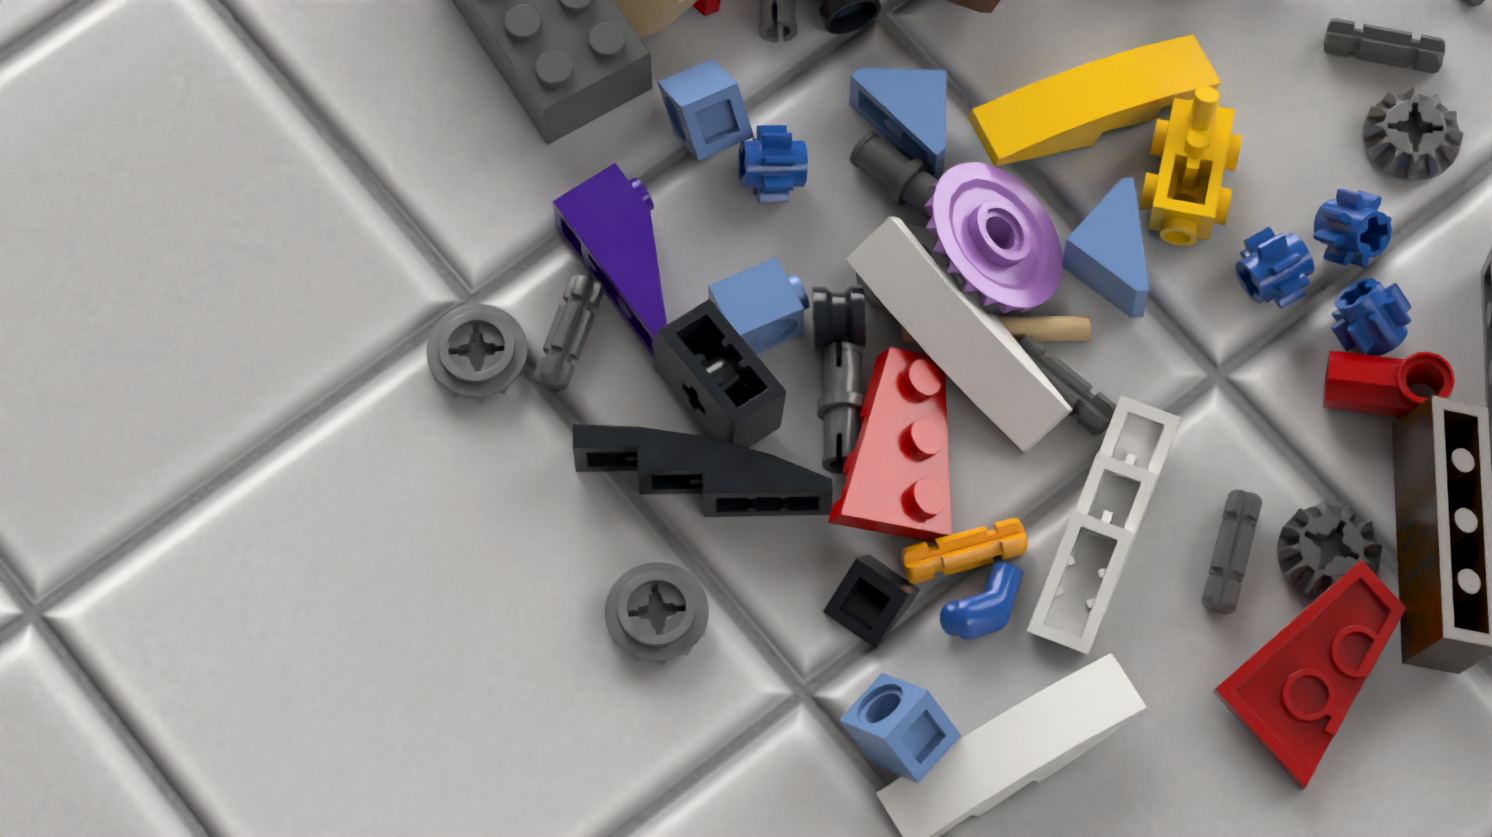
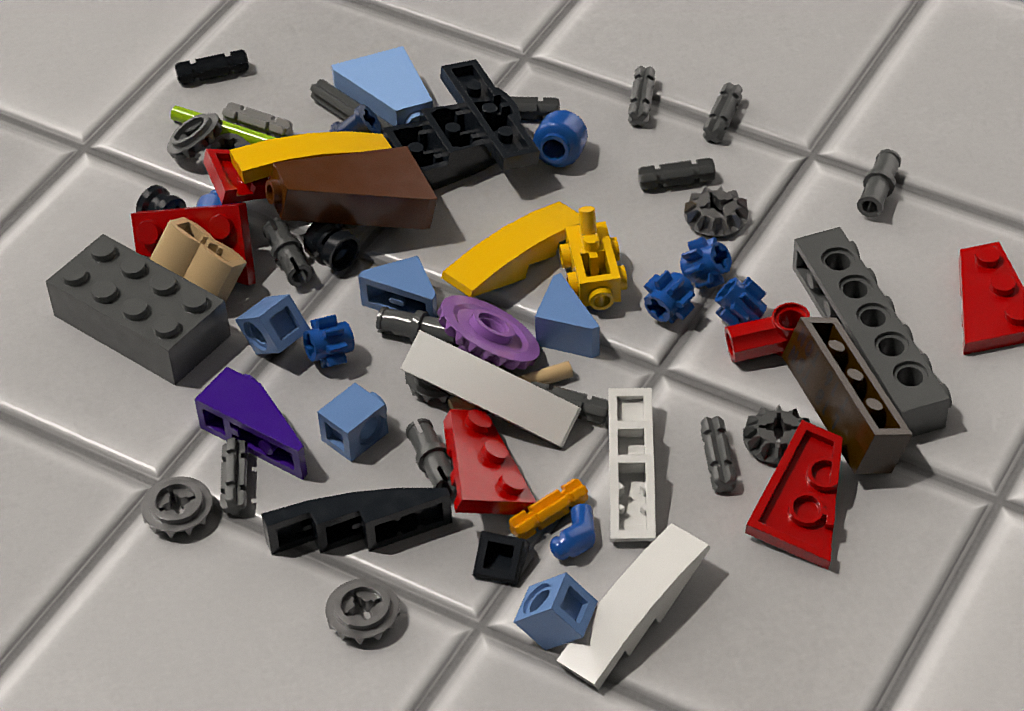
camera: 20 degrees left, 20 degrees down
black brick [654,299,786,448] -> none
black wheel [812,285,866,349] -> none

